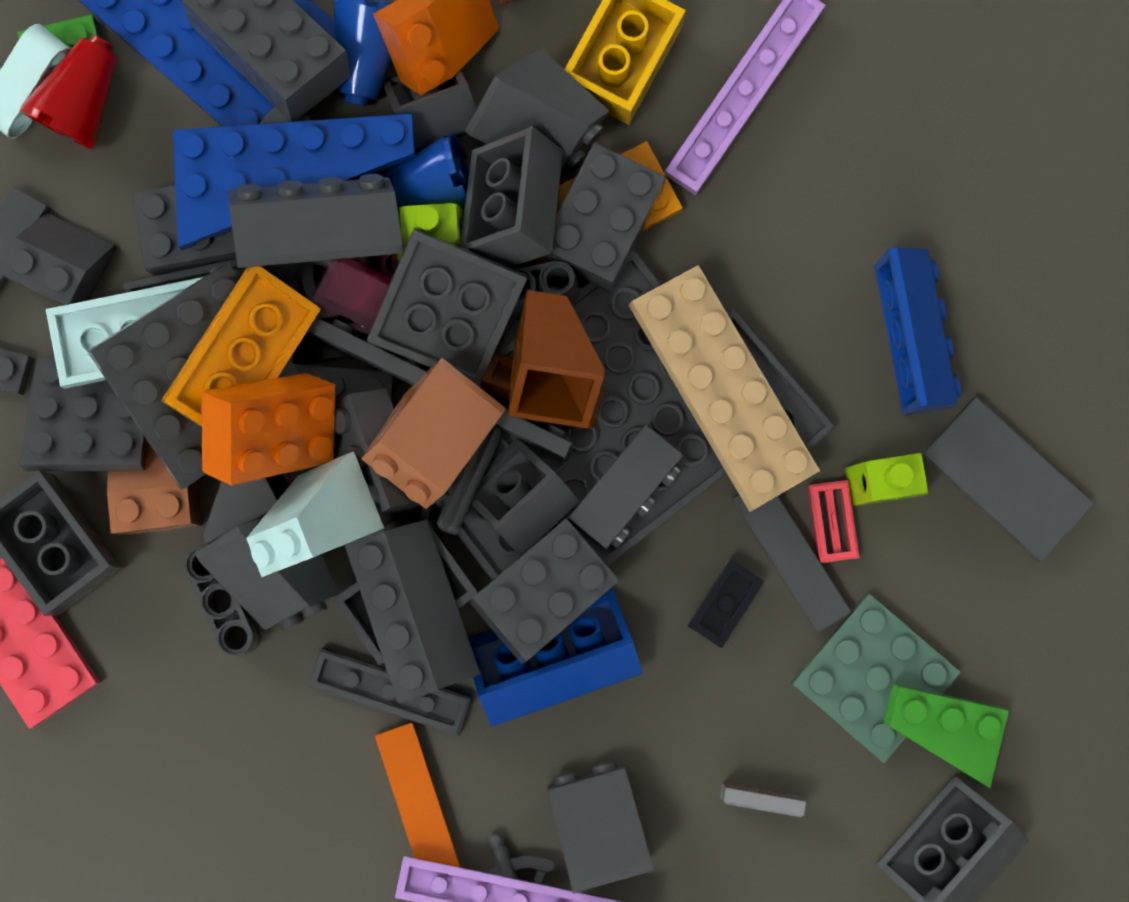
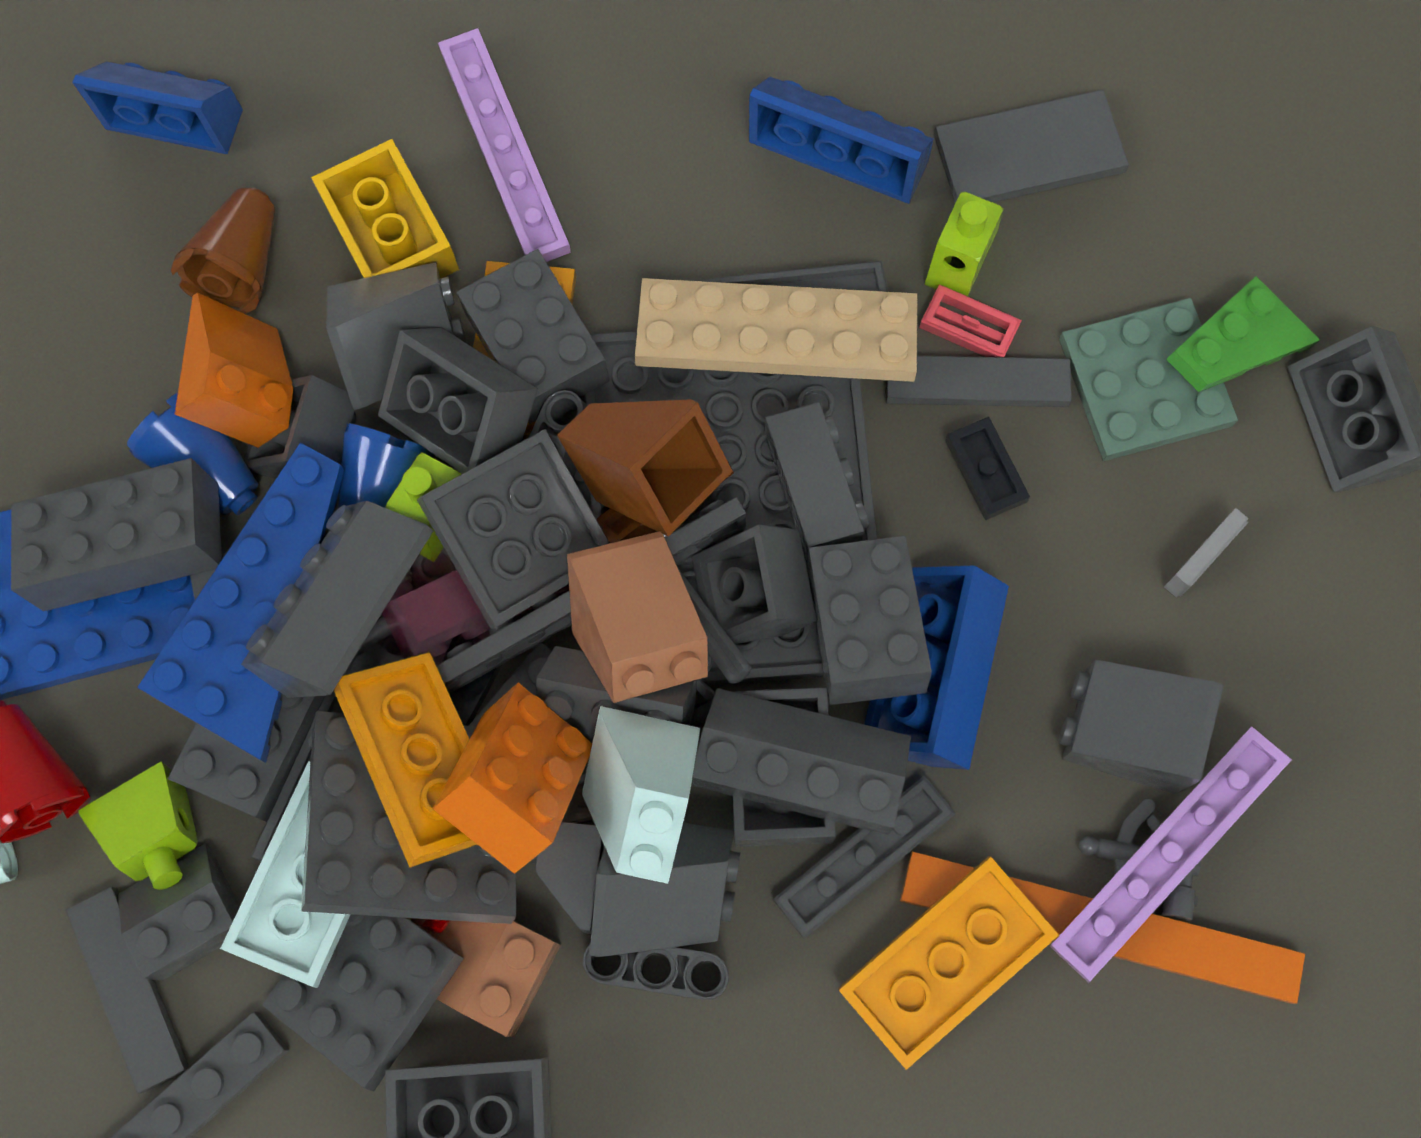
camera: 55 degrees left, 10 degrees down
none -> lime torso [78,761,198,890]
none -> light orange plate [838,856,1059,1070]

